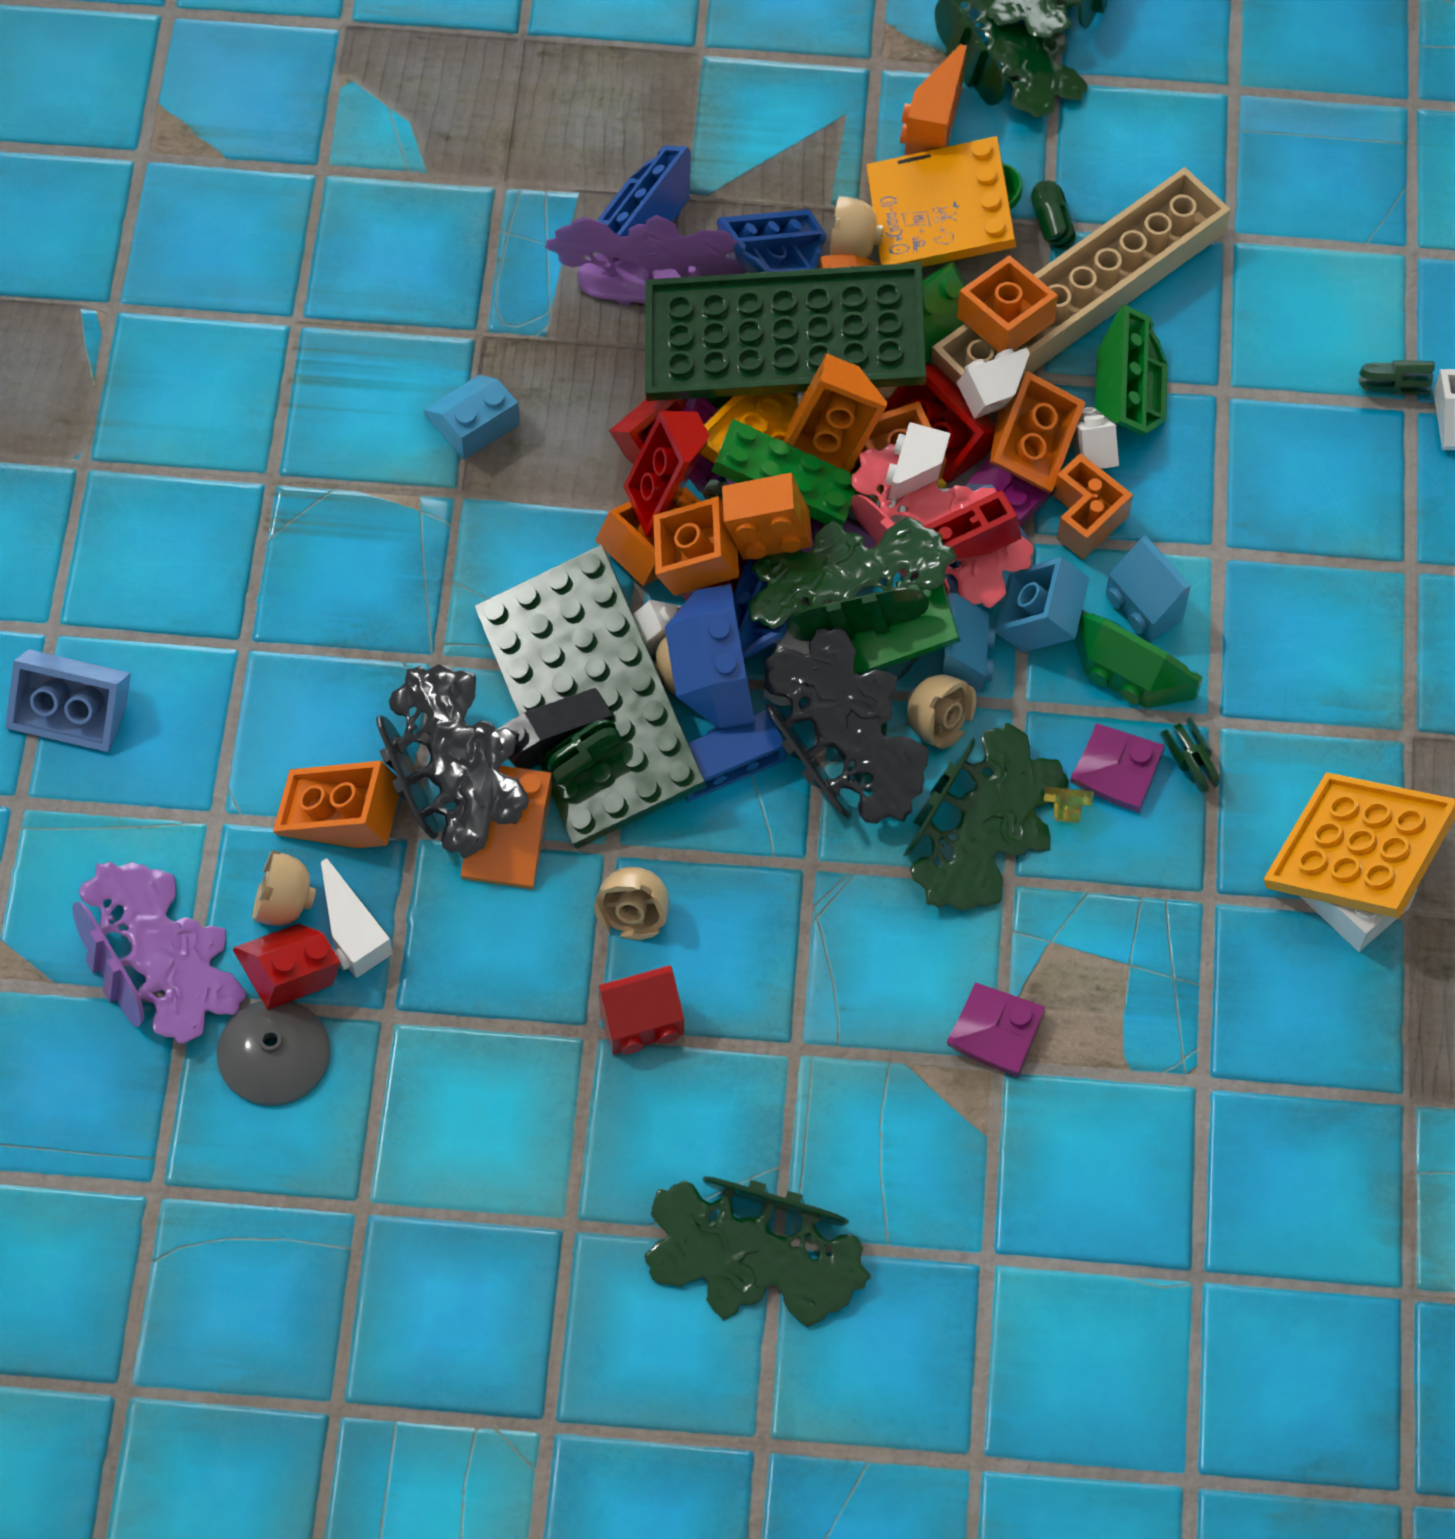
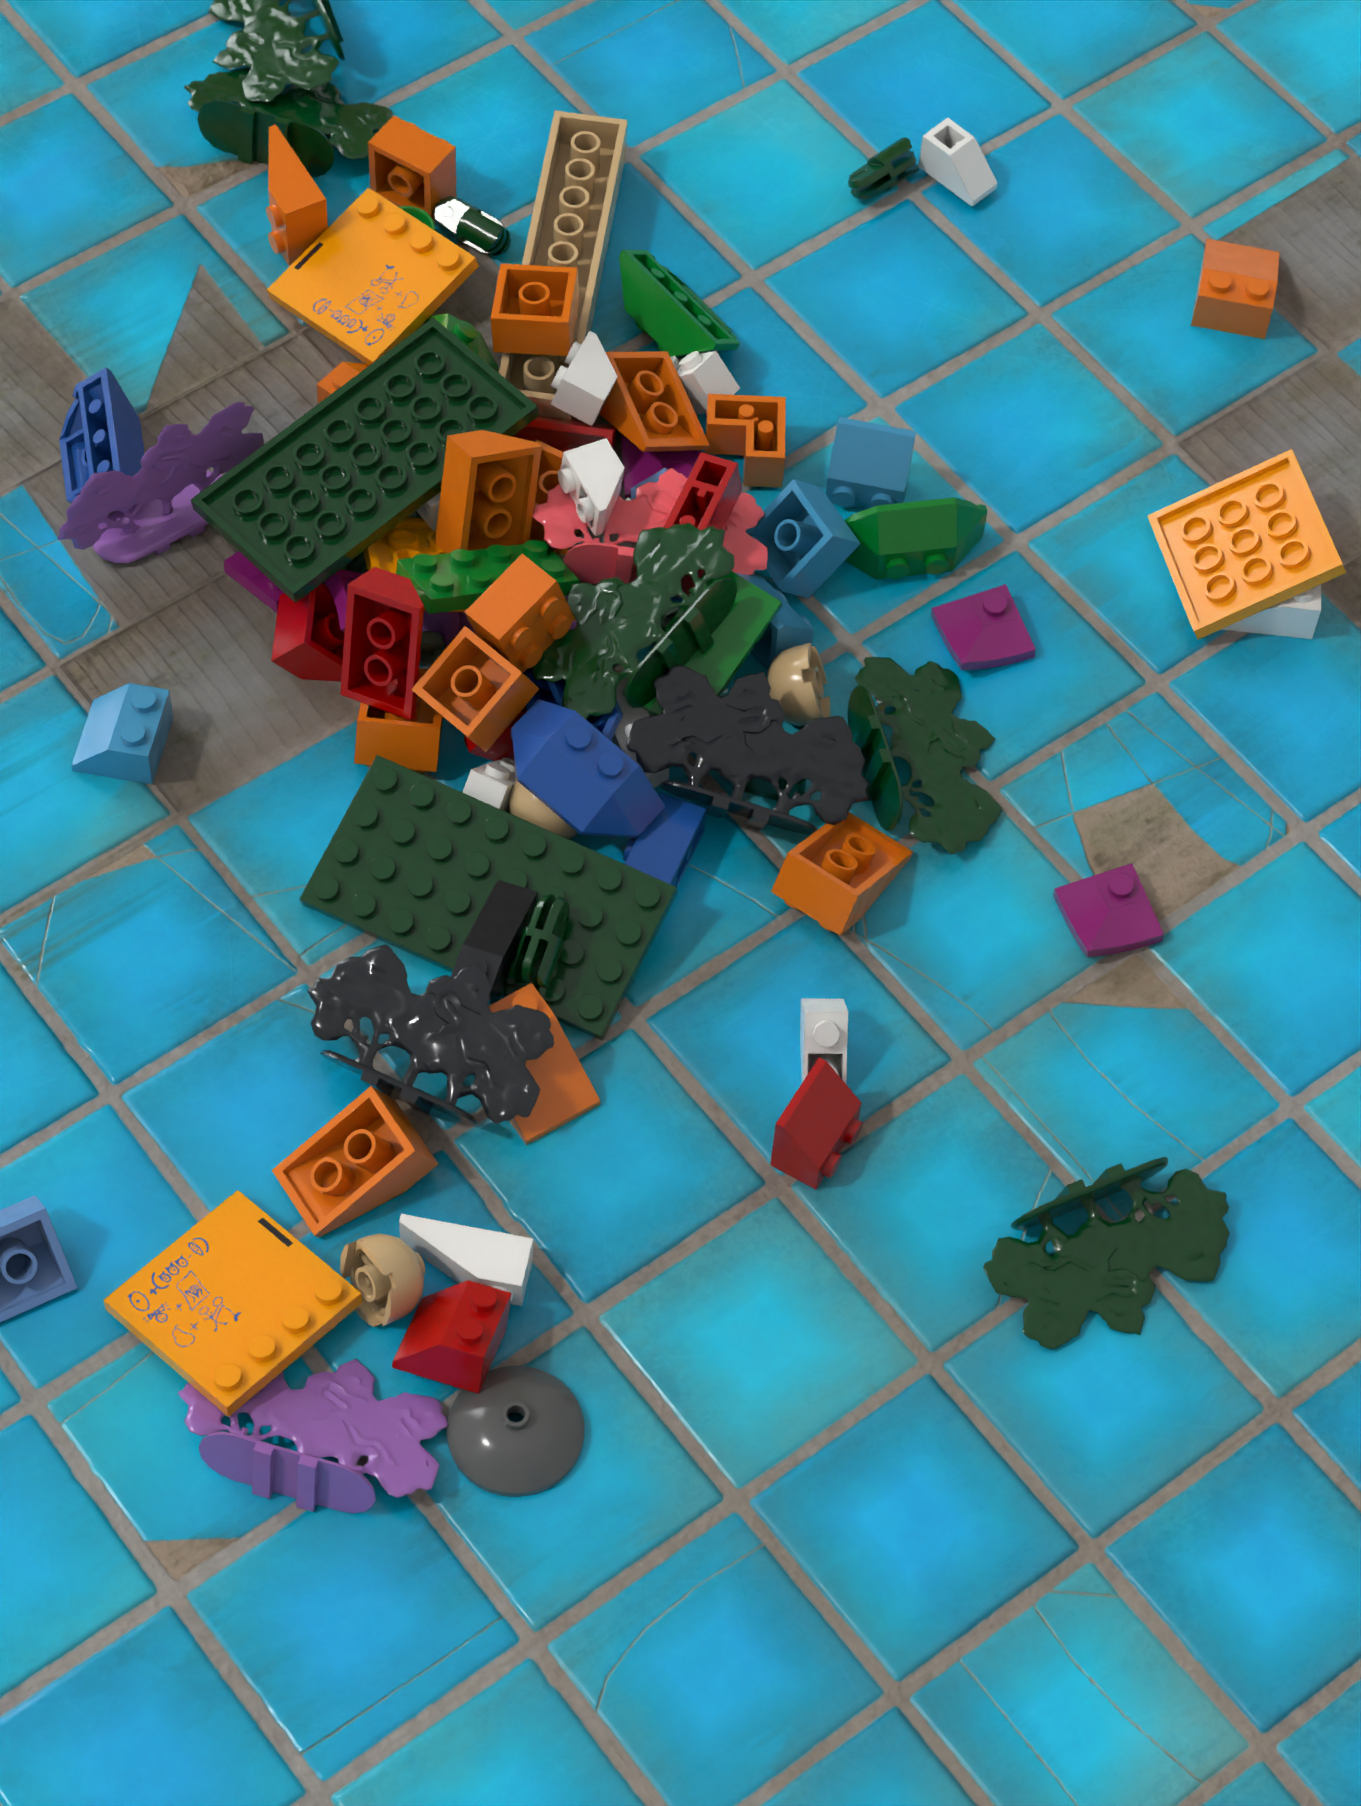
camera: 45 degrees left, 5 degrees down
tan cylinder [594,867,670,940] -> none
blue wedge [716,209,827,273] -> none
tan cylinder [830,196,883,258] -> none
clear yellow tile [1044,787,1094,823] -> none
dark green arm [1160,717,1220,793] -> none
none -> light orange plate [103,1190,362,1418]
none -> orange brick [368,115,457,223]
none -> orange slope [771,812,913,936]
none -> white slope [800,998,848,1084]

